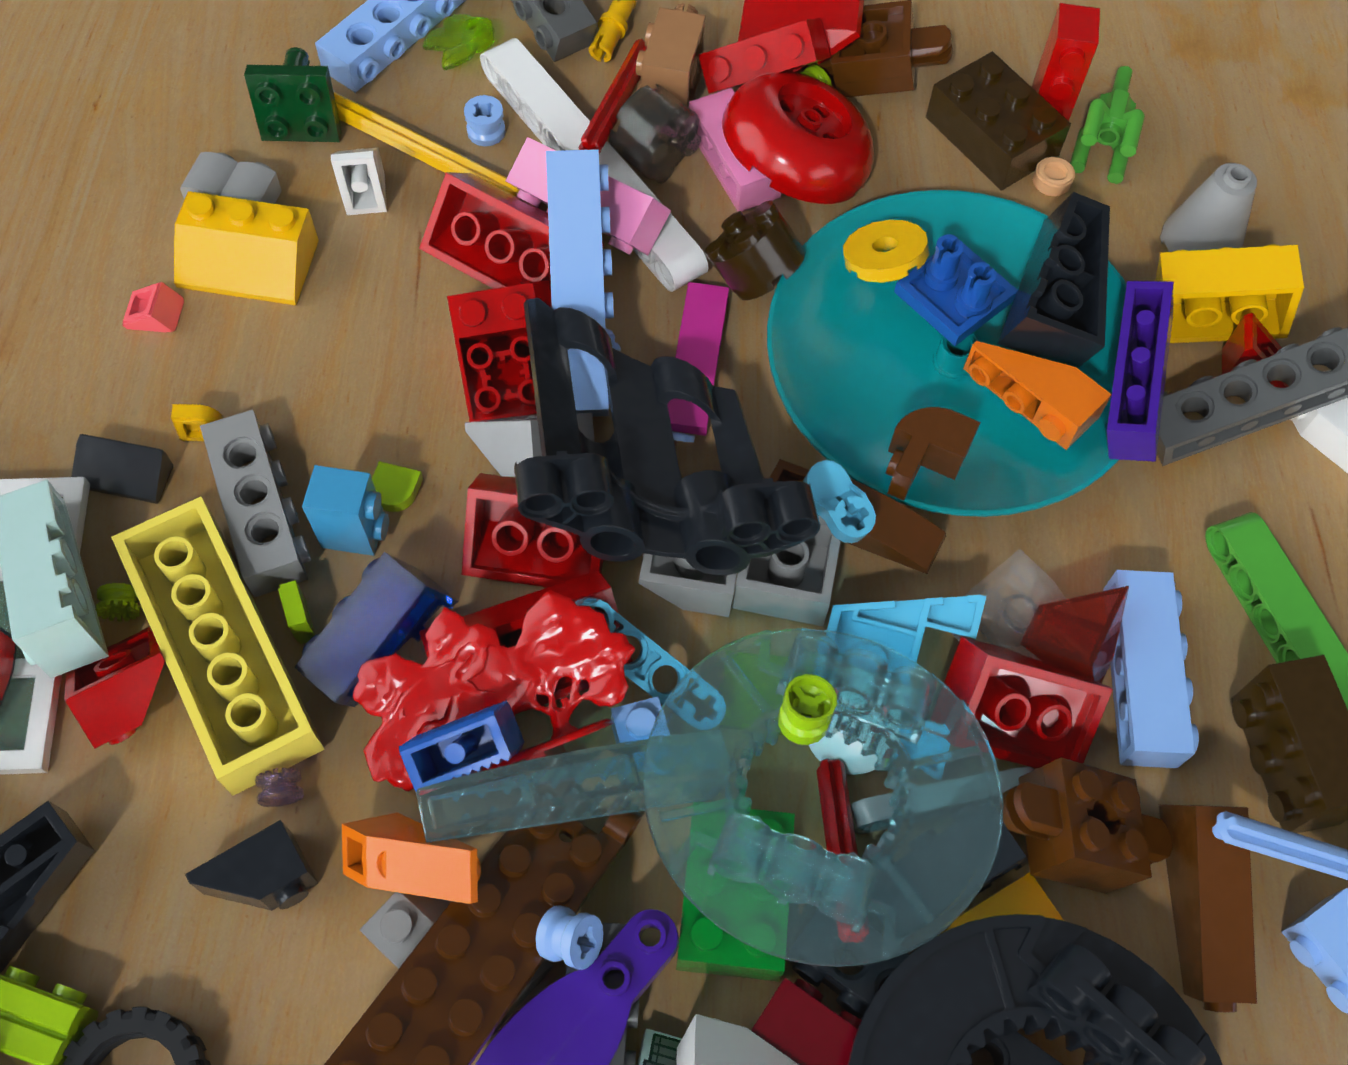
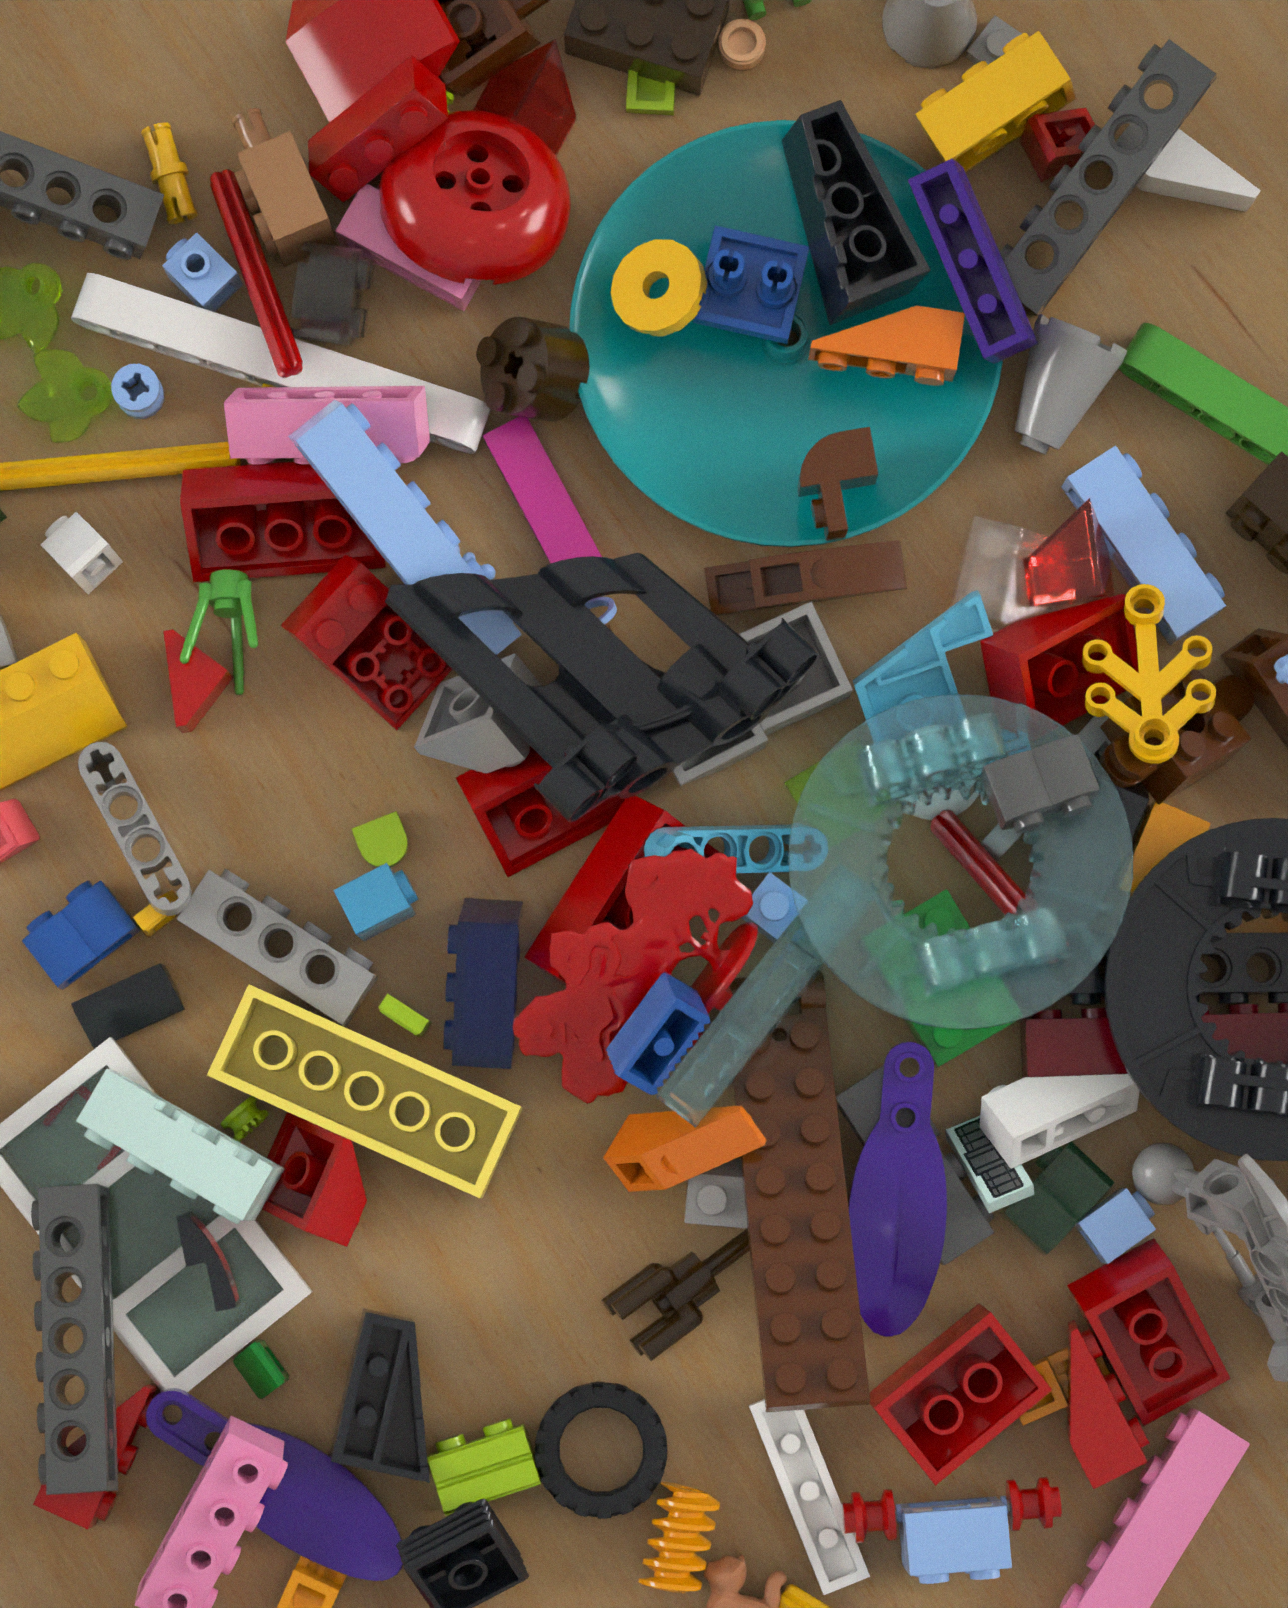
camera: 35 degrees left, 20 degrees up
black slope [185,820,318,911] -> none
bush [255,768,304,807] -> none
light blue wheel [536,905,604,970] -> none
lime wheel [778,674,837,745] -> none
medium azure piece [803,460,876,543] -> none
none -> clear neon green plate [17,349,113,443]
none -> blue brick [22,880,140,990]
none -> light grey beam [78,742,192,916]
none -> light blue brick [162,233,243,312]
none -> red slope [163,629,234,733]
none -> bright green plant [180,570,258,695]
none -> clear red slope [473,39,577,157]
none -> dark brown plant [601,1228,750,1361]
none -> lime tile [626,70,676,116]
none -> dark grey brick [980,734,1100,834]
none -> light grey cone [1014,314,1127,455]
none -> yellow plant [1082,584,1216,764]

